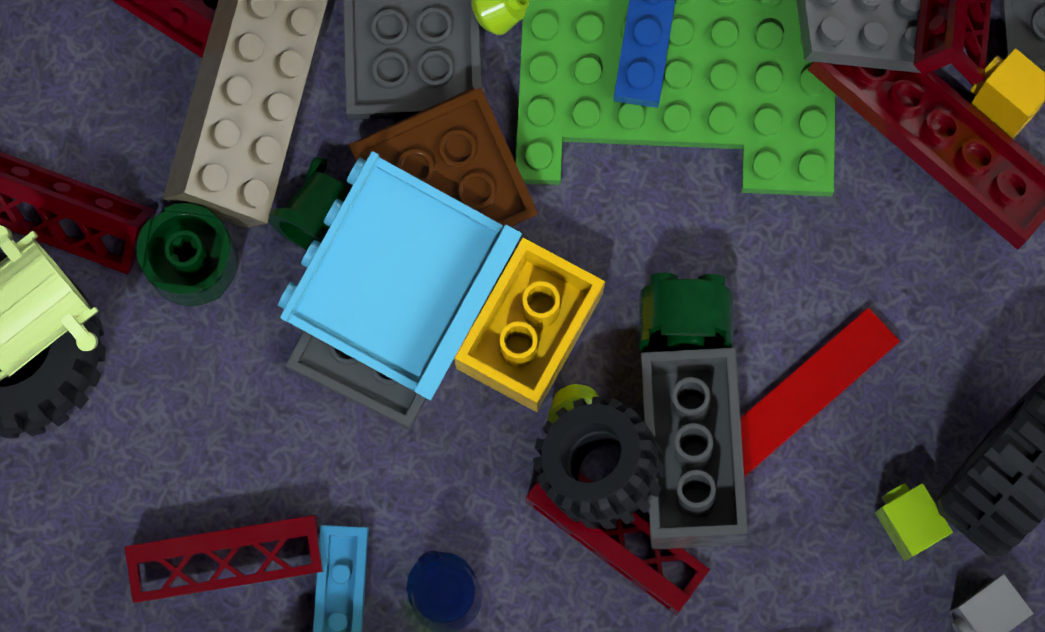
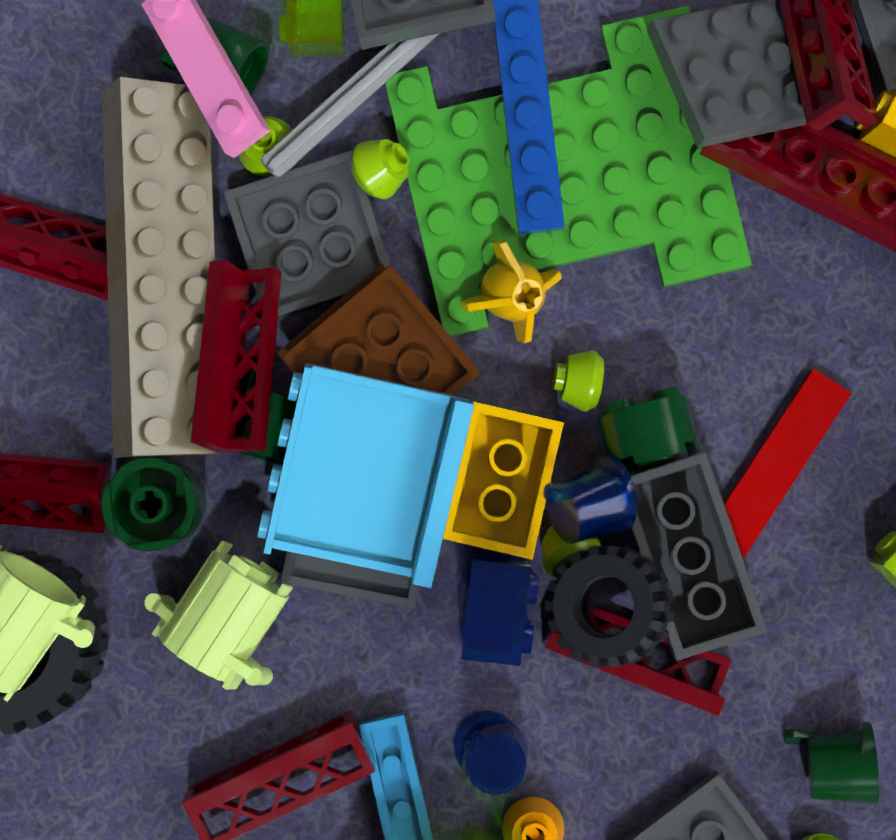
camera: 15 degrees left, 10 degrees up
none -> yellowish green container [144,541,293,690]
none -> dark red fence [190,260,282,453]
none -> yellow piece [460,240,562,344]
none -> clear blue brick [460,552,539,666]
none -> clear blue hat [543,455,637,544]
none -> lime cone [552,350,604,412]

